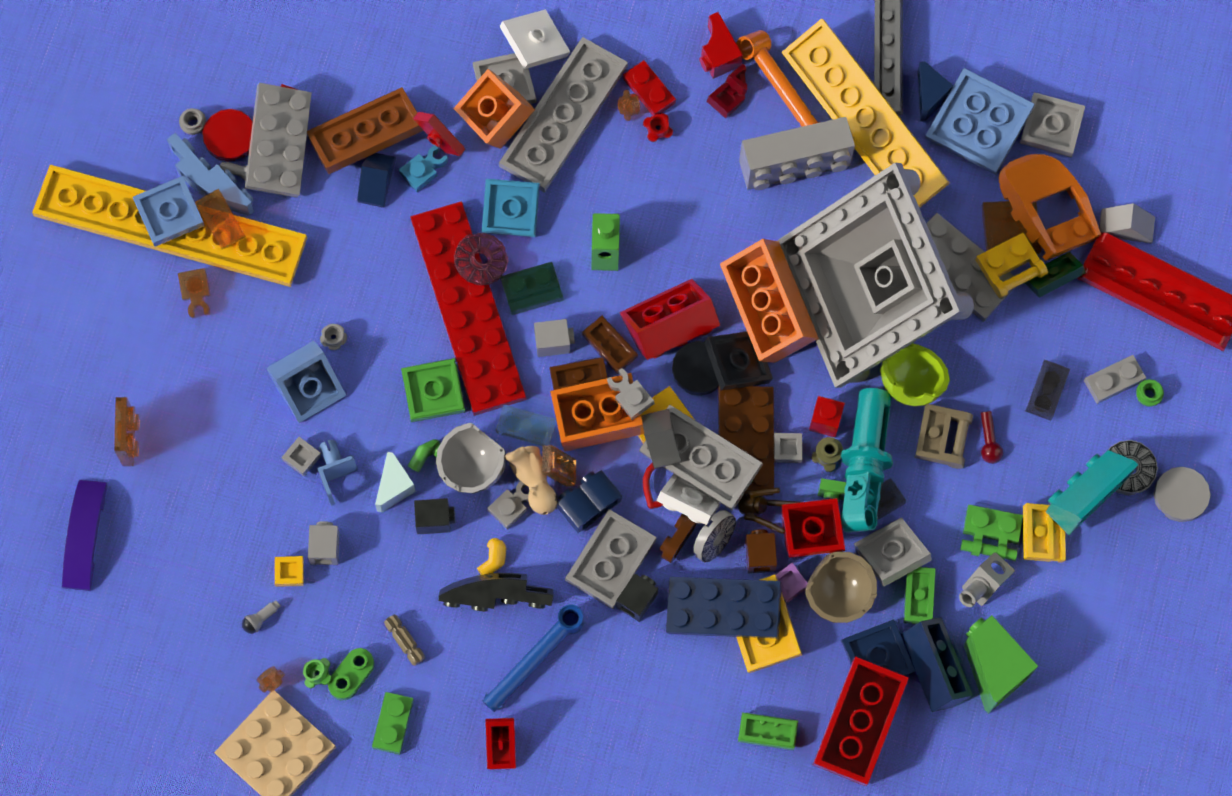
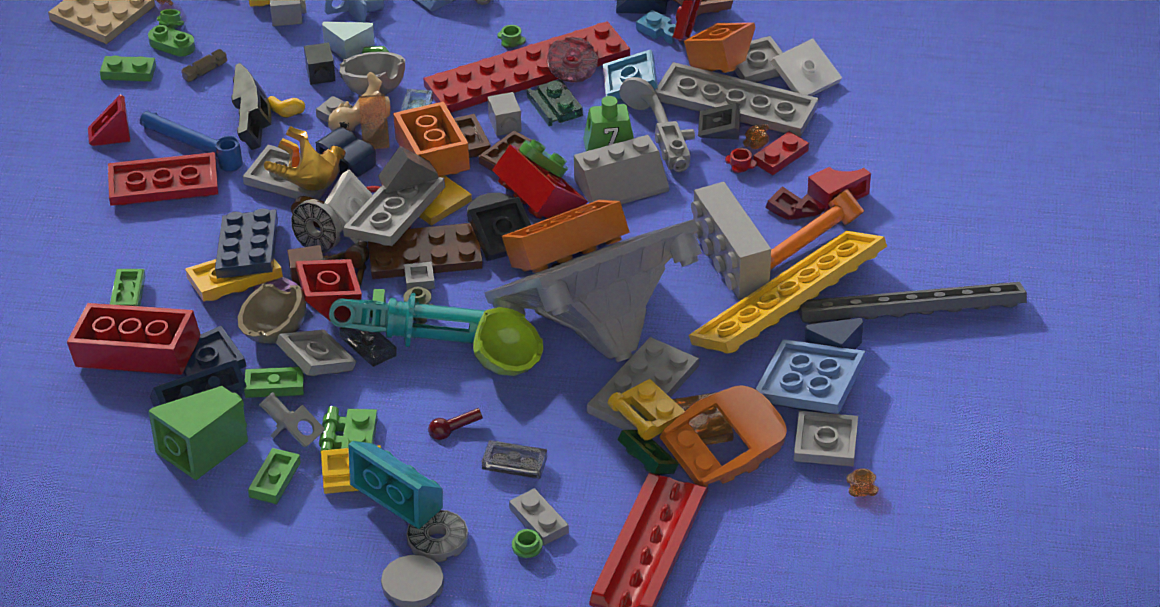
camera: 85 degrees right, 30 degrees down
bright green plate [401,358,465,422] -> none
light grey plate [607,368,654,420] -> none
pearl dark grey brick [616,573,658,622] -> none
red brick [809,396,845,437] -> none
dark tan plate [915,404,973,469] -> none
light grey slope [1099,203,1155,244] -> none
none -> red plate [108,152,218,206]
none -> bright green plate [248,448,301,504]
none -> pearl gold piece [264,126,346,191]
none -> bright green plate [497,25,526,48]
none -> bright green plate [519,139,568,178]
none -> light grey slope [574,135,669,204]
none -> light grey piece [619,77,695,172]
none -> dark grey slope [698,103,741,140]
none -> clear orange plate [846,468,879,497]

